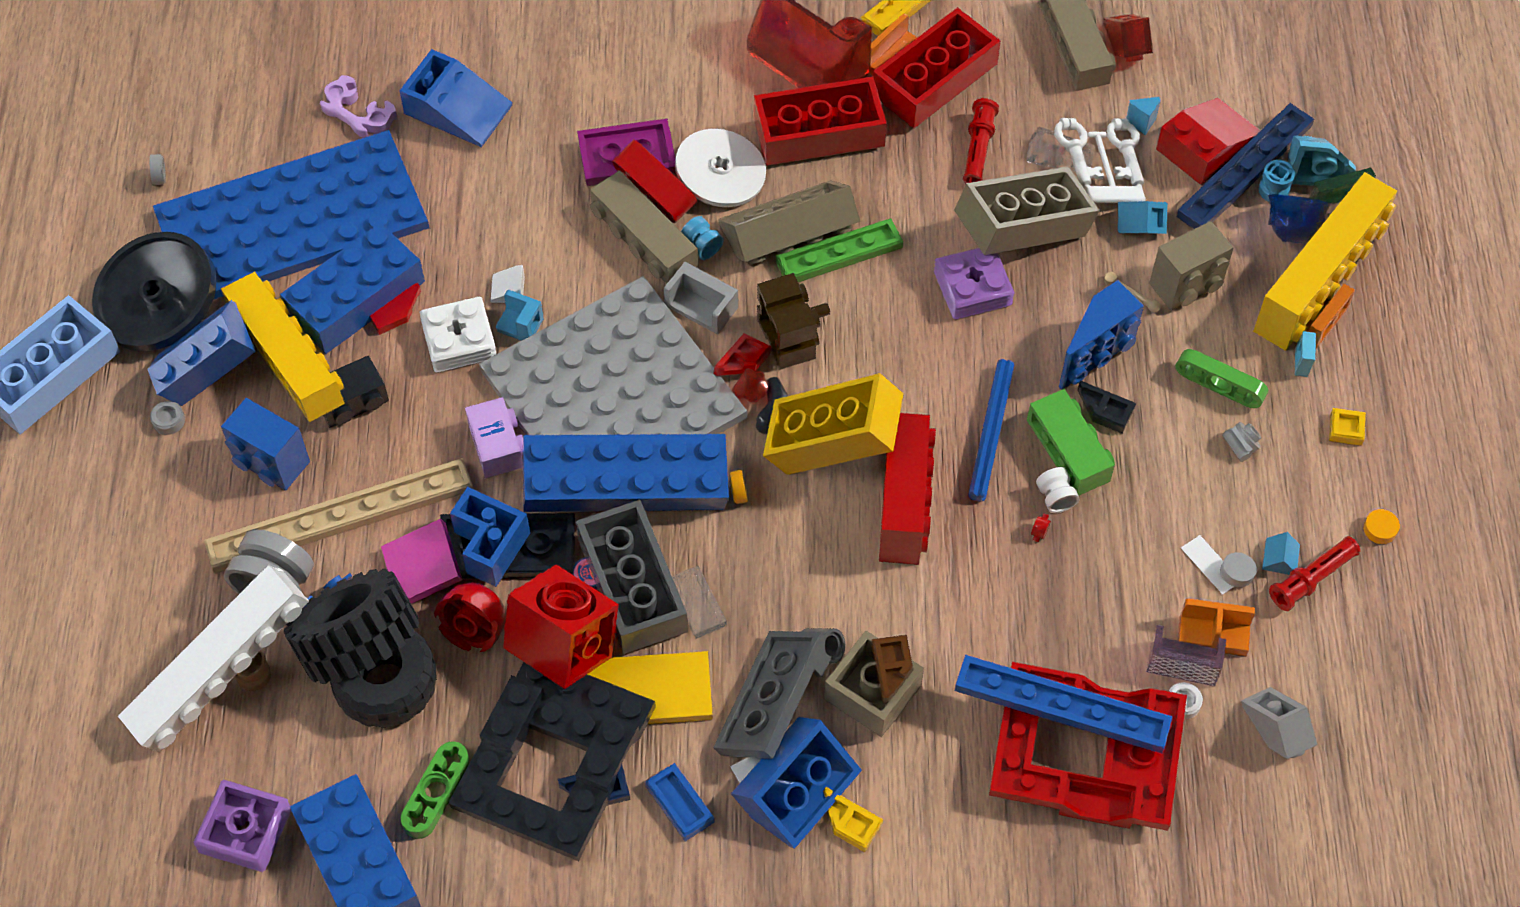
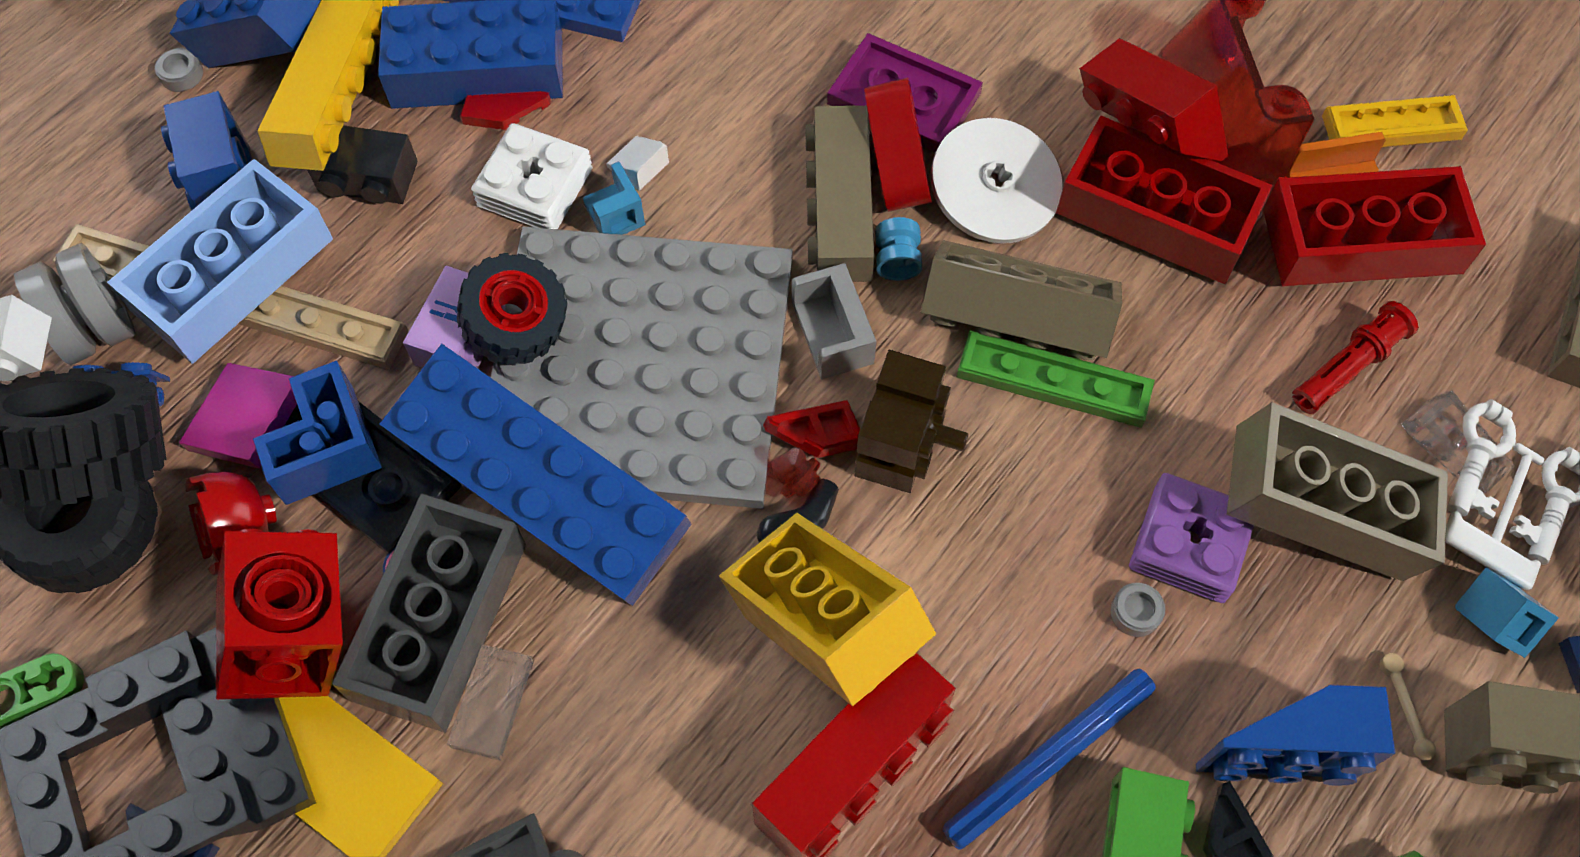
camera: 40 degrees right, 5 degrees up
light orange tile [729,469,748,504] -> none
none -> light blue brick [107,159,333,364]
none -> black wheel [457,253,567,365]
none -> red slope [1079,38,1228,161]
none -> light grey tile [1111,583,1165,637]

